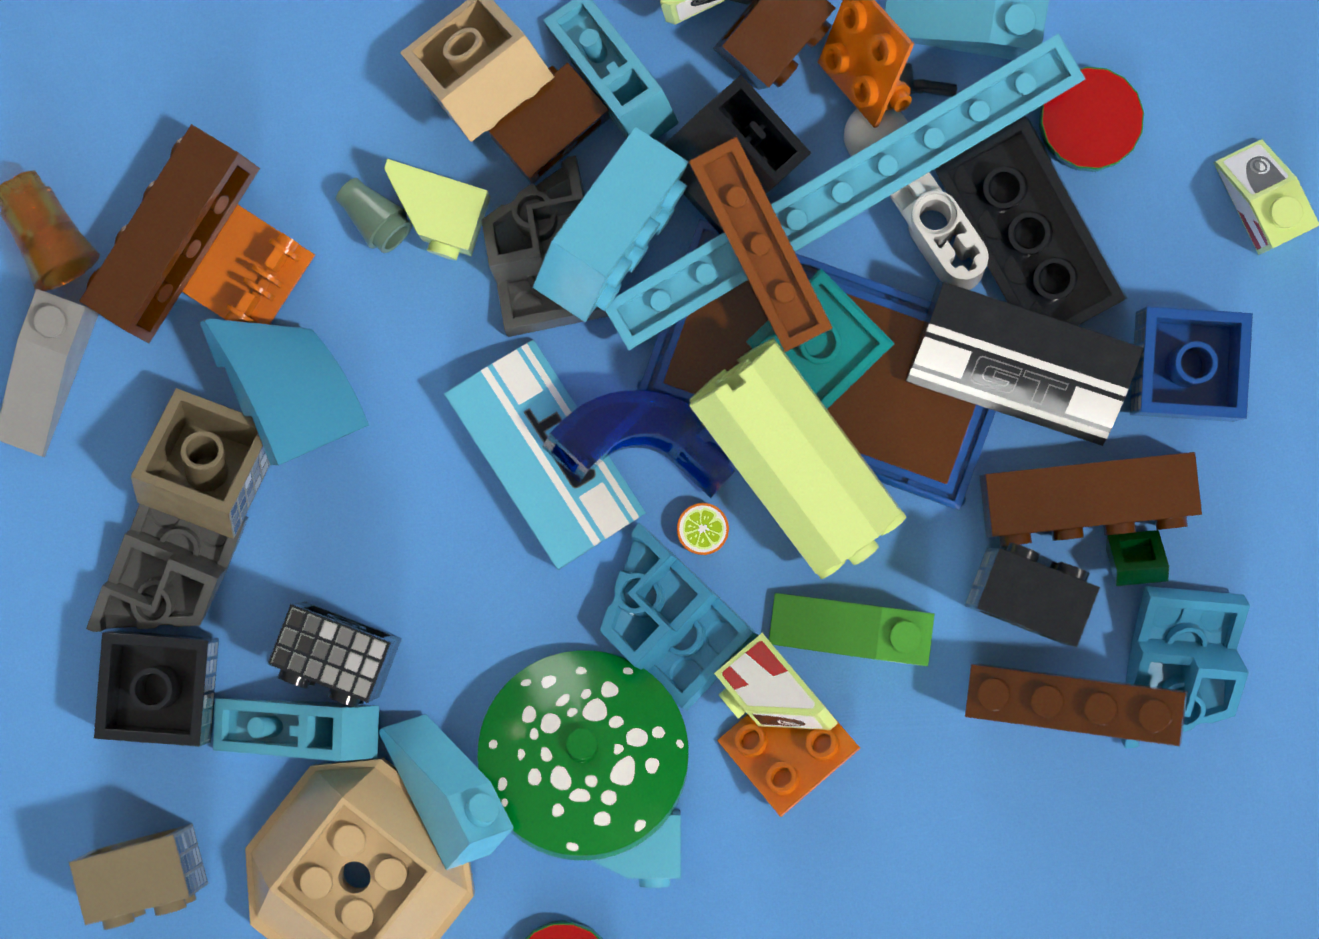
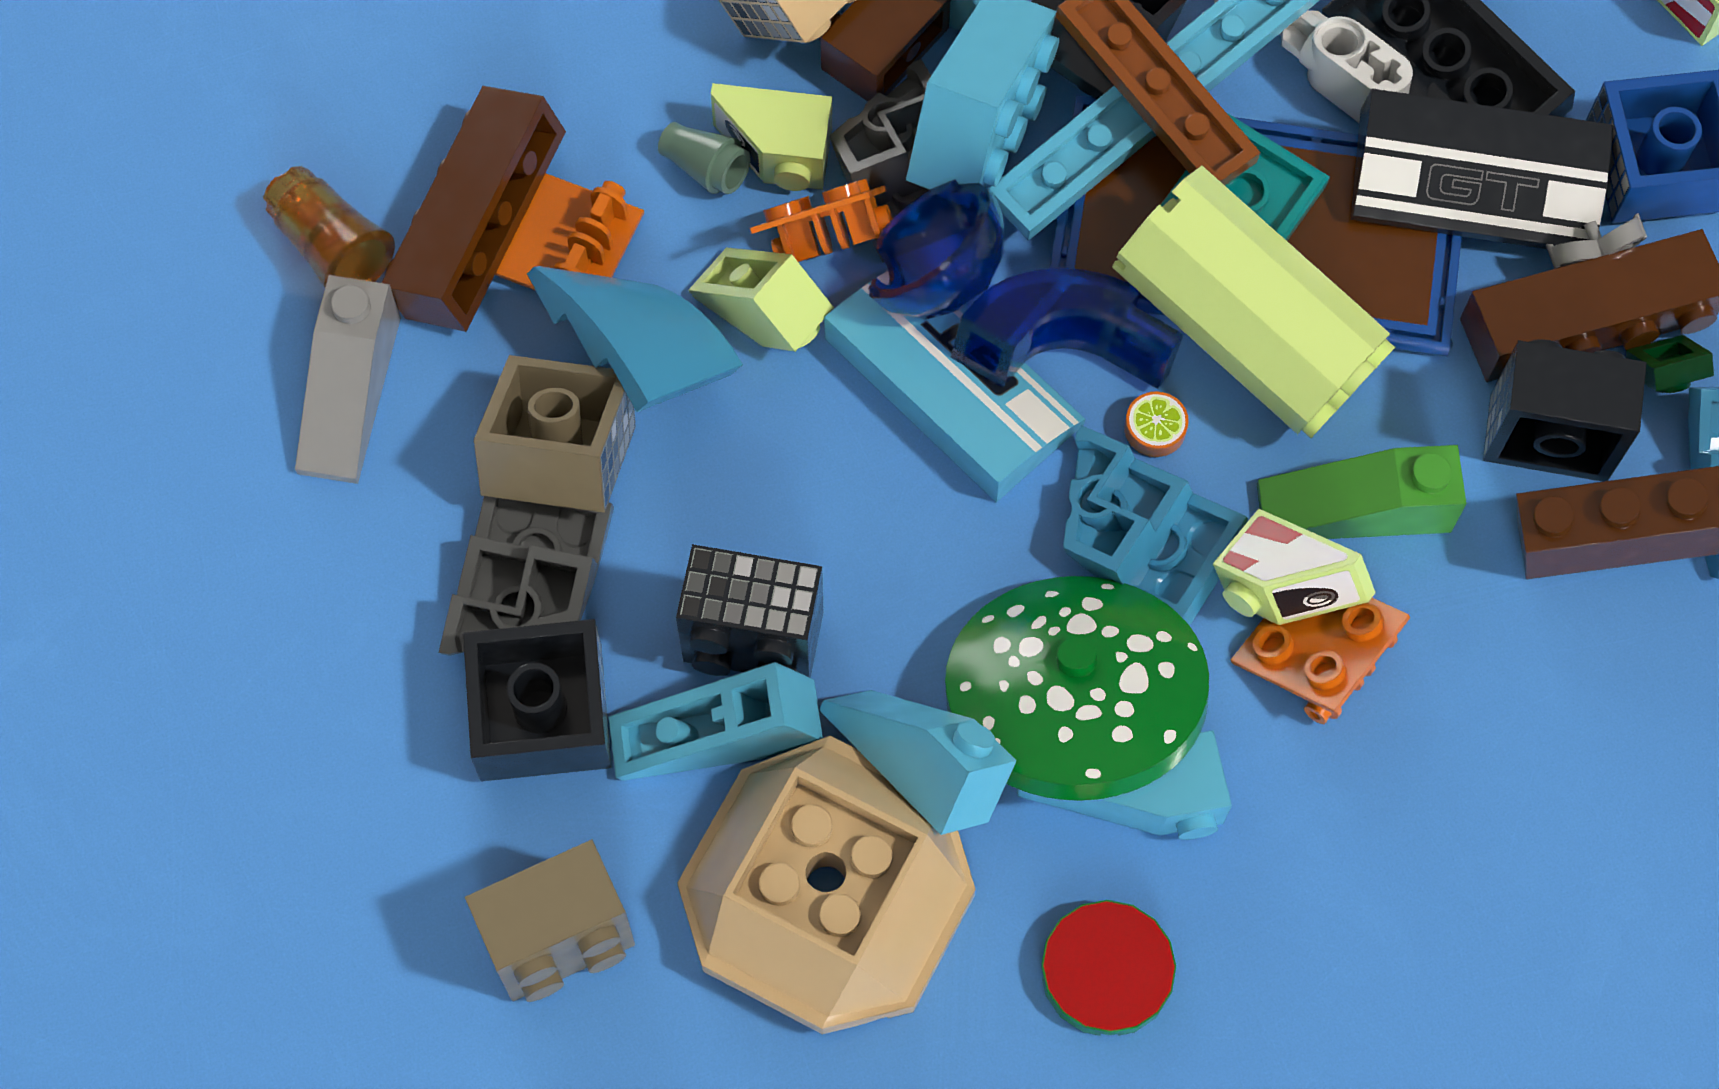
camera: 15 degrees left, 20 degrees down
none -> yellowish green slope [688,247,834,352]
none -> orange hinge [750,178,894,262]
none -> clear blue cylinder [868,179,1005,320]
none -> light grey piece [1546,213,1647,269]

